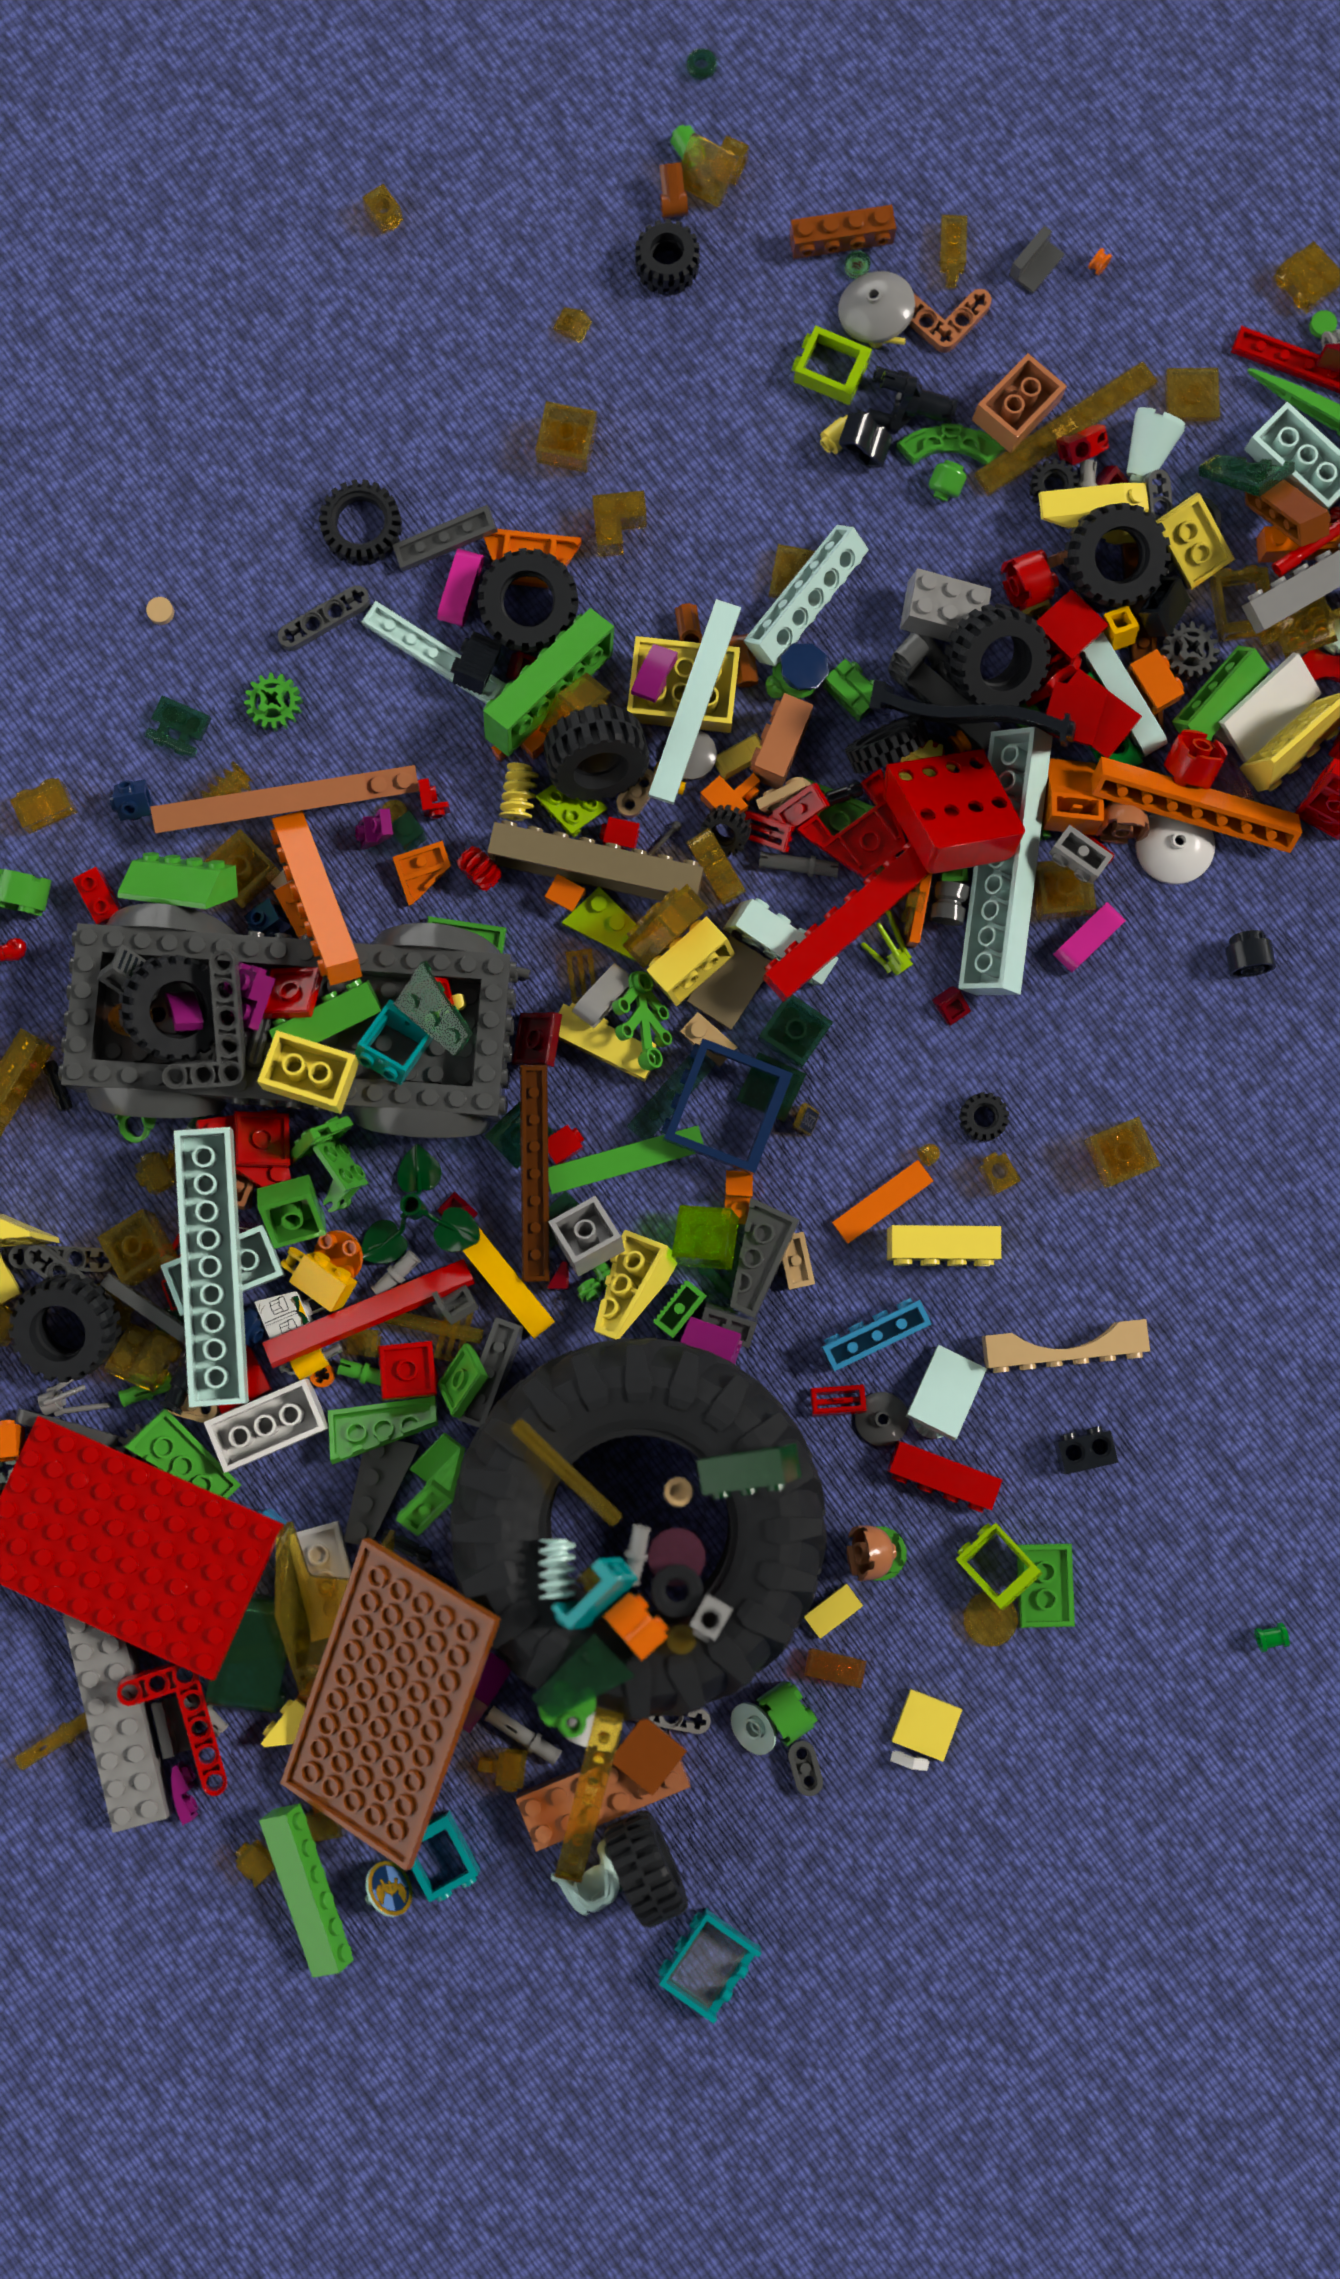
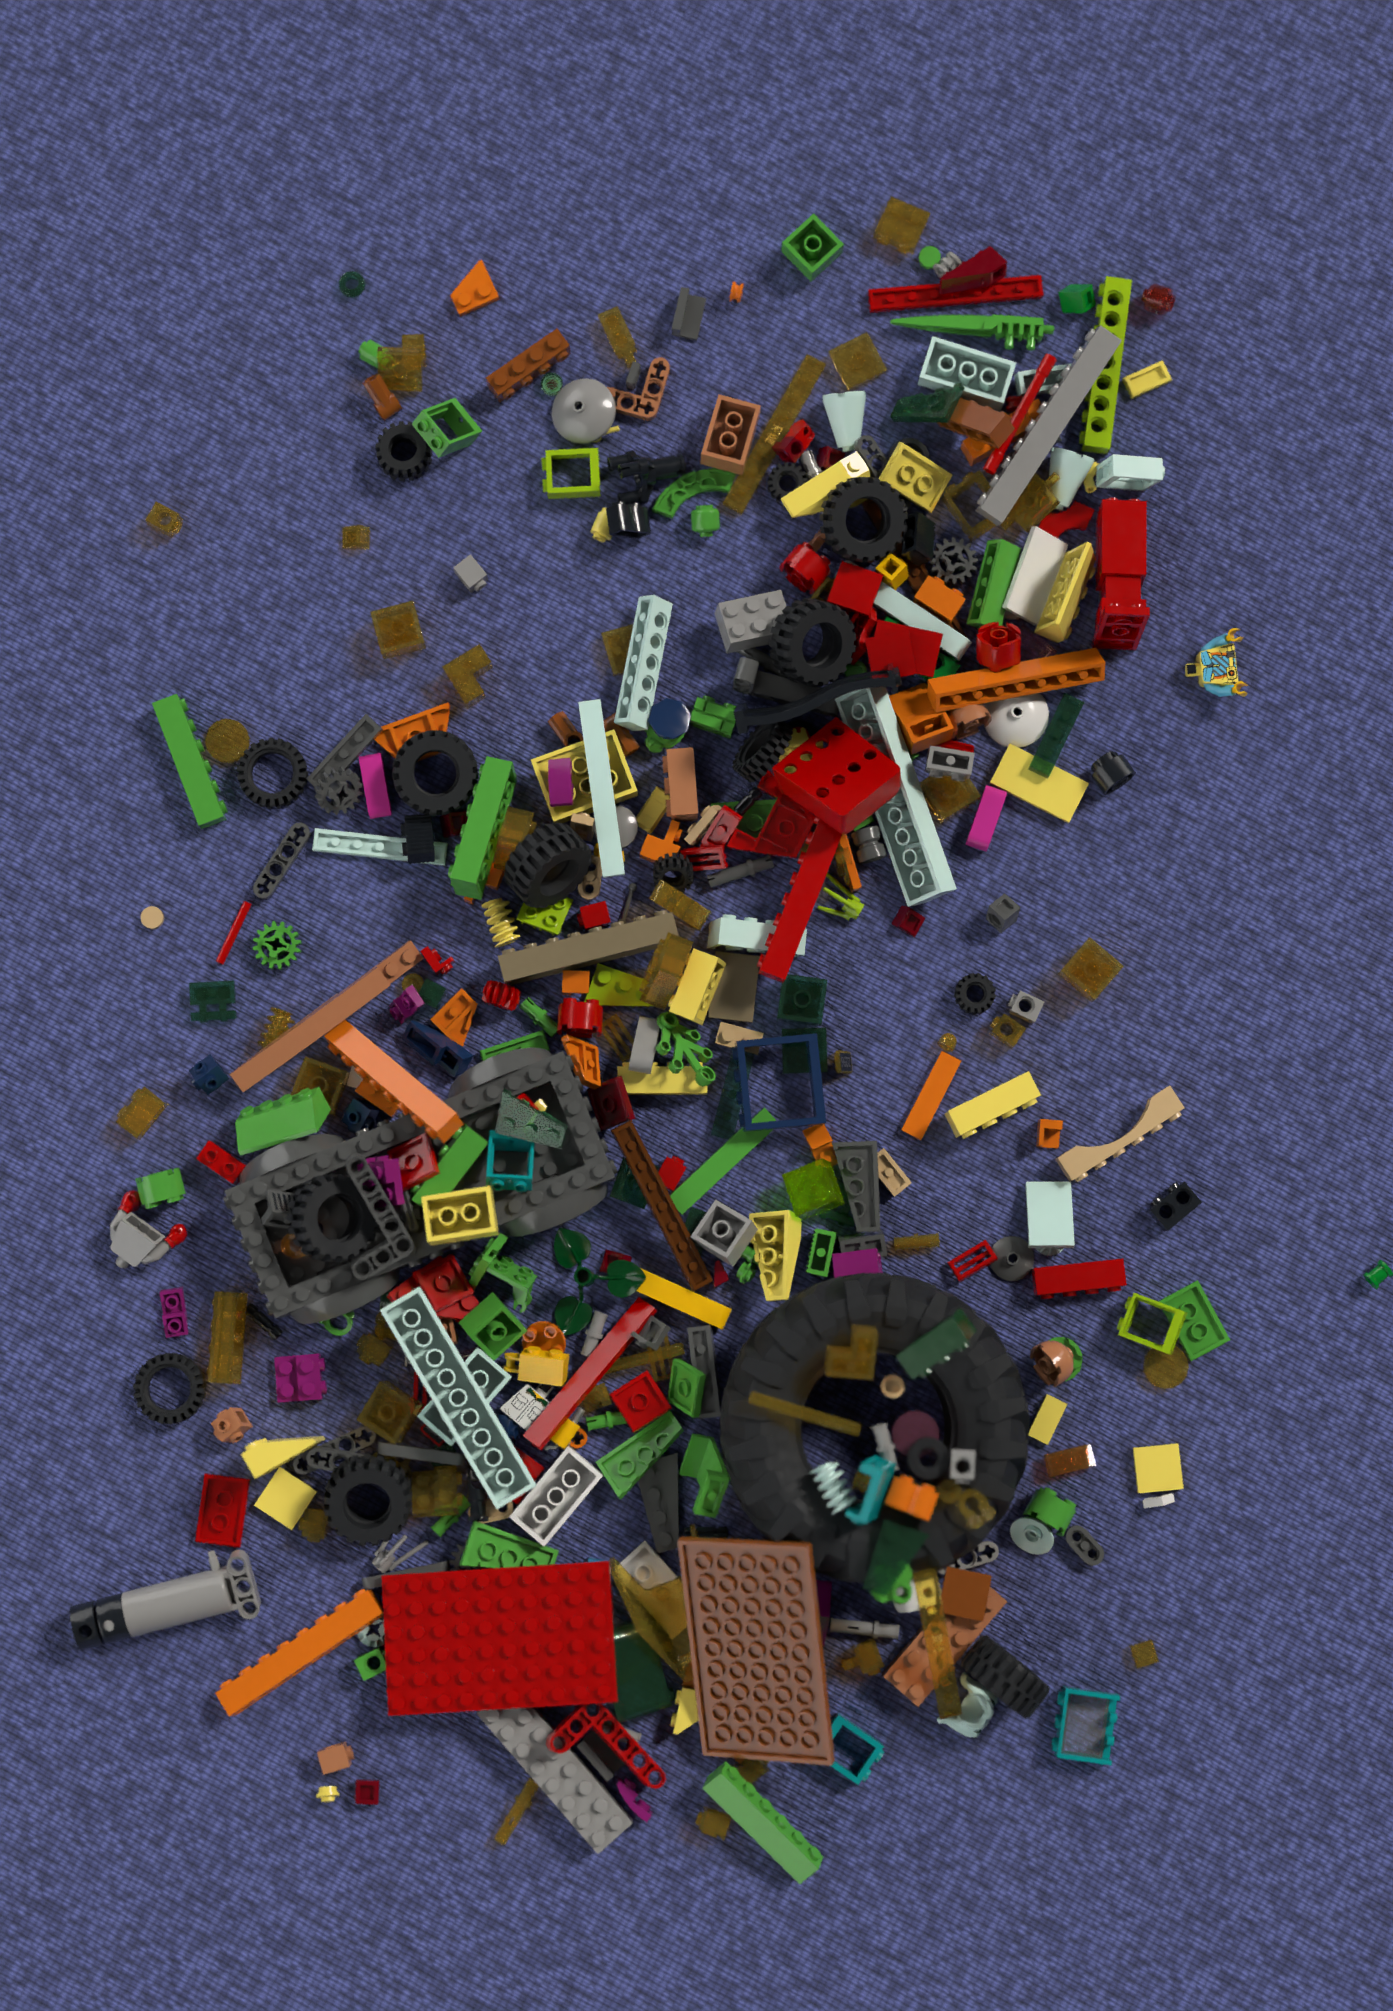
camera: 30 degrees left, 0 degrees up
magenta slope [164,992,204,1031] -> none
shield [365,1861,412,1917] -> none
dark azure brick [820,1298,932,1372] -> none
orange bush [947,730,972,753] -> none
none -> bright green brick [152,694,228,829]
none -> clear yellow tile [205,719,250,763]
none -> red bar [216,901,252,965]
none -> magenta plate [274,1353,327,1403]
none -> dark grey gear [314,767,363,815]
none -> dark blue slope [401,1020,474,1077]
none -> bright green window [412,398,482,458]
none -> orange wing [450,260,499,317]
none -> light grey brick [453,554,488,593]
none -> bright green pin [519,997,557,1037]
none -> red brick [557,998,603,1038]
none -> orange wing [561,1034,601,1090]
none -> tan plate [570,813,595,842]
none -> dark grey tile [626,361,641,390]
none -> bright green brick [781,213,844,282]
none -> clear yellow brick [824,1324,878,1380]
none -> clear yellow pin [894,1233,940,1252]
none -> clear yellow piece [958,1489,994,1528]
none -> dark grey brick [986,893,1020,933]
none -> light yellow tile [989,744,1089,823]
none -> light grey brick [1007,990,1044,1024]
none -> clear green tile [1028,693,1084,779]
none -> orange panel [1036,1119,1063,1149]
none -> clear yellow tile [1129,1639,1159,1668]

